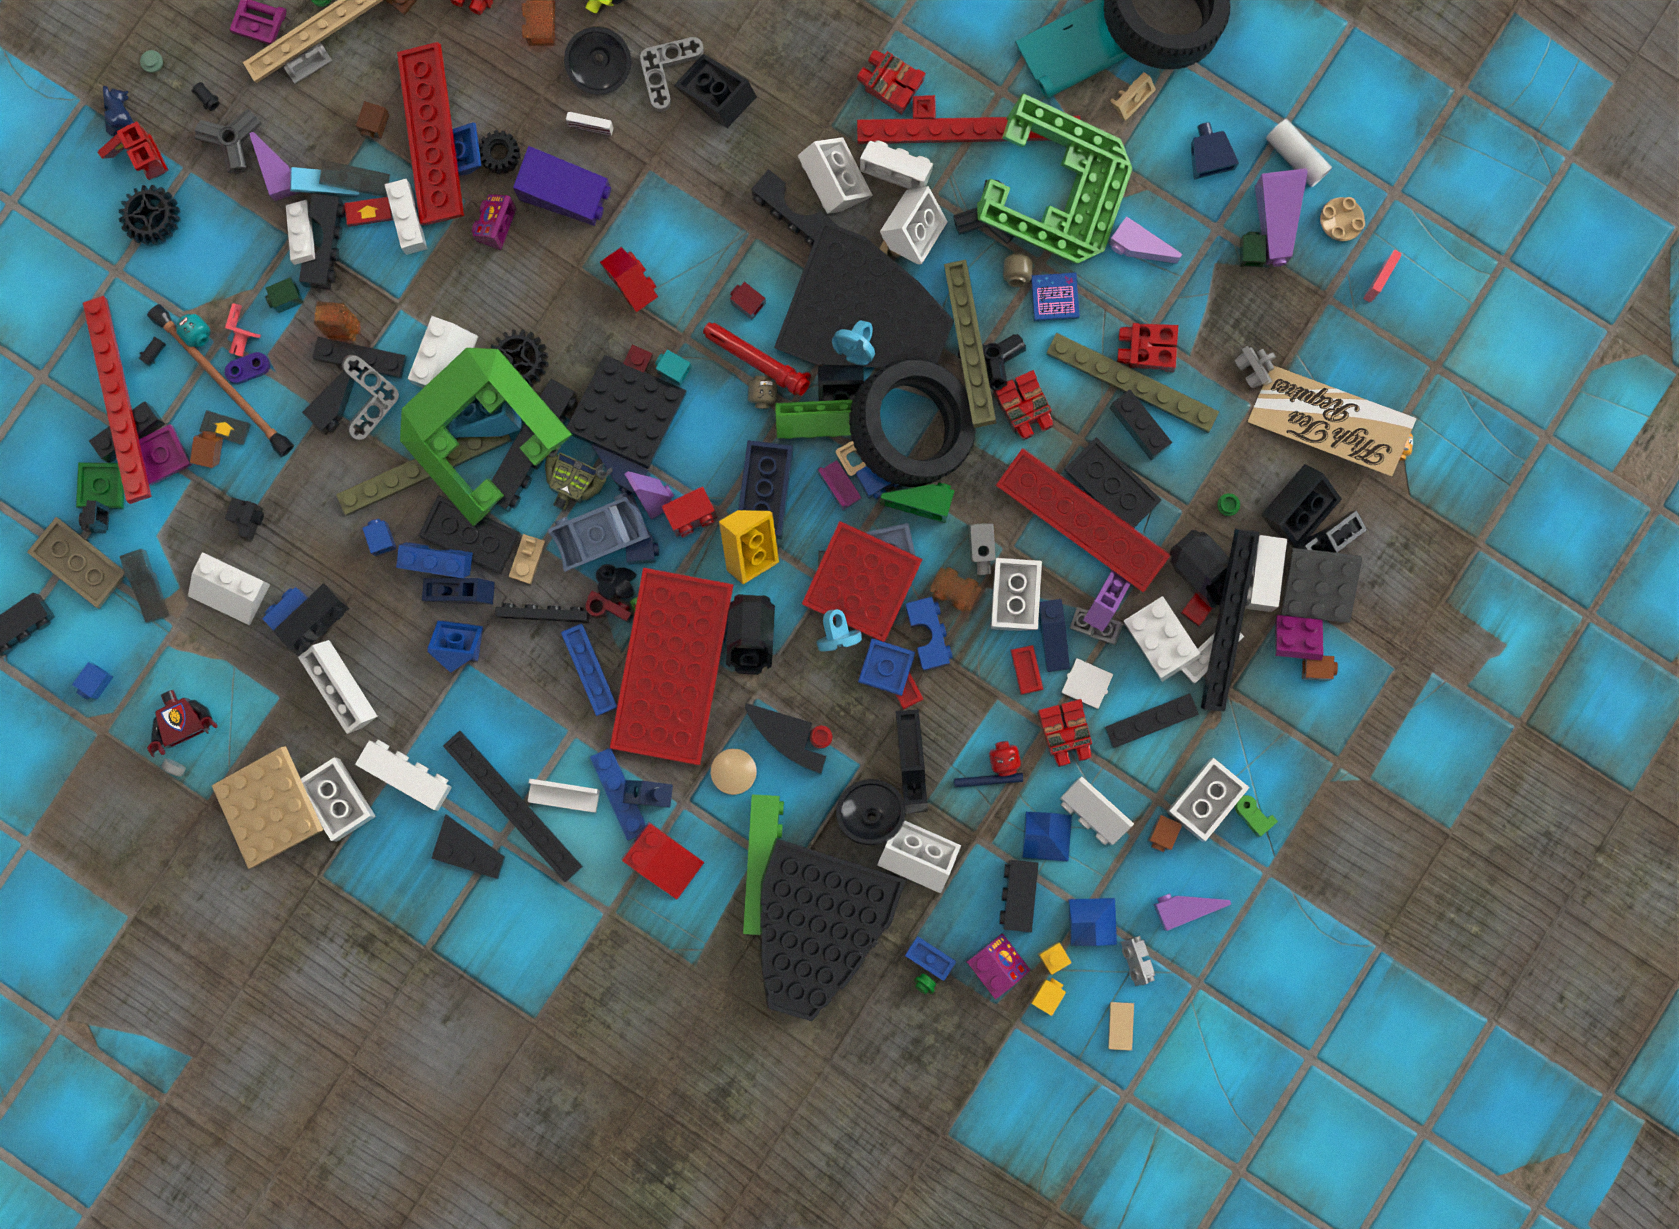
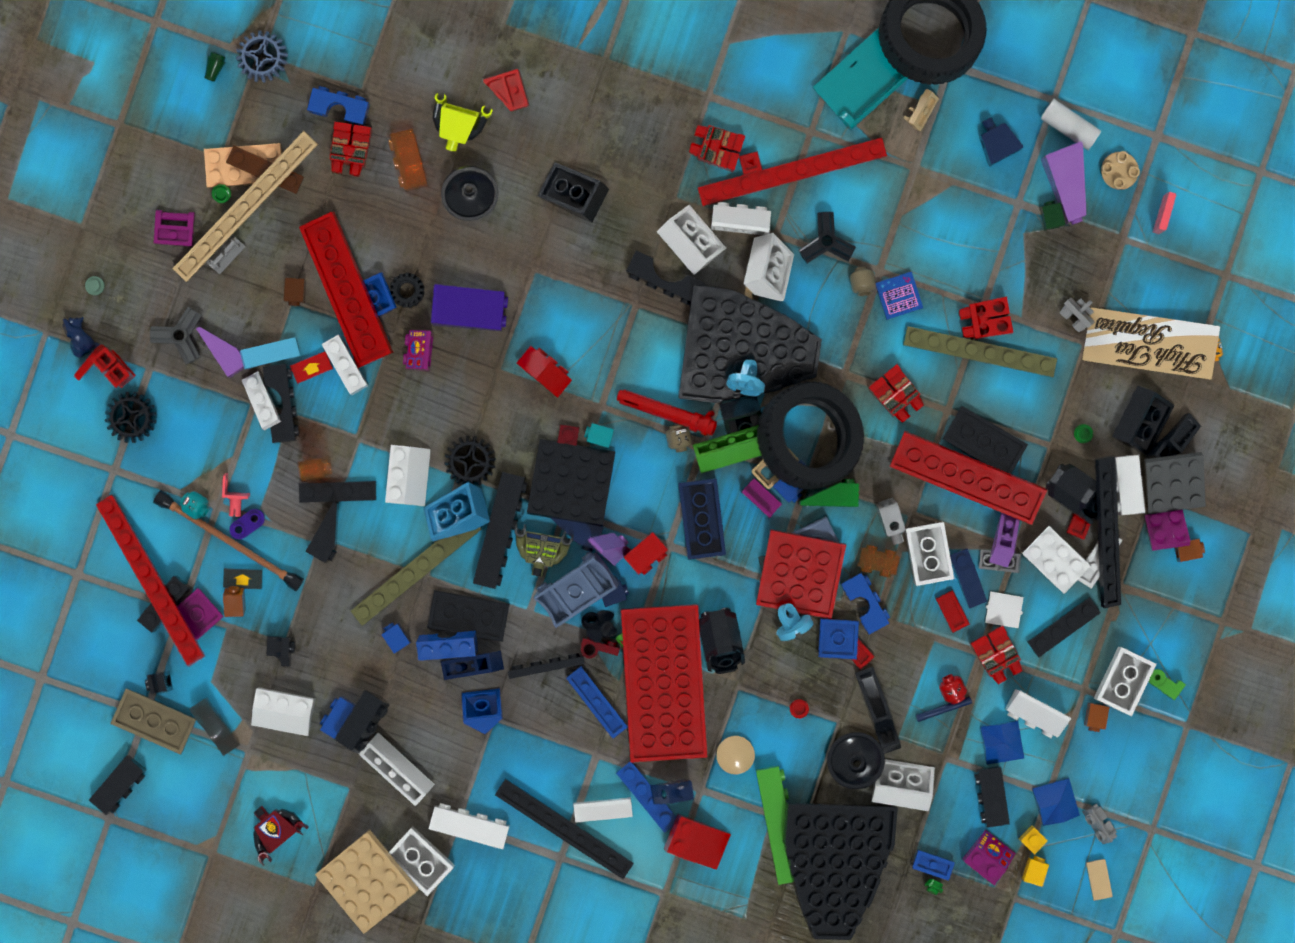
camera: 20 degrees left, 5 degrees up
blue brick [72,662,113,700] -> none
green tile [76,462,124,509] -> none
black pin [139,336,166,366] -> none
light grey tile [161,758,186,777] -> none
black pin [191,82,220,111] -> none
dark green brick [265,277,304,313] -> none
clear smoke tile [319,160,390,197] -> none
light grey beam [342,355,399,440] -> none
bright green slope [400,348,572,526] -> none
black wing [432,814,505,879] -> none
tan plate [509,534,546,585] -> none
white tile [566,112,613,136] -> none
light grey beam [640,37,704,112] -> none
yellow slope [719,510,779,585] -> none
dark red brick [730,281,766,320] -> none
black slope [745,703,826,774] -> none
olive plate [944,259,997,428] -> none
black piece [958,334,1026,391] -> none
bright green slope [977,93,1133,264] -> none
lavender slope [1109,216,1182,263] -> none
black brick [1110,390,1173,461] -> none
medium lavender slope [1153,893,1231,931] -> none

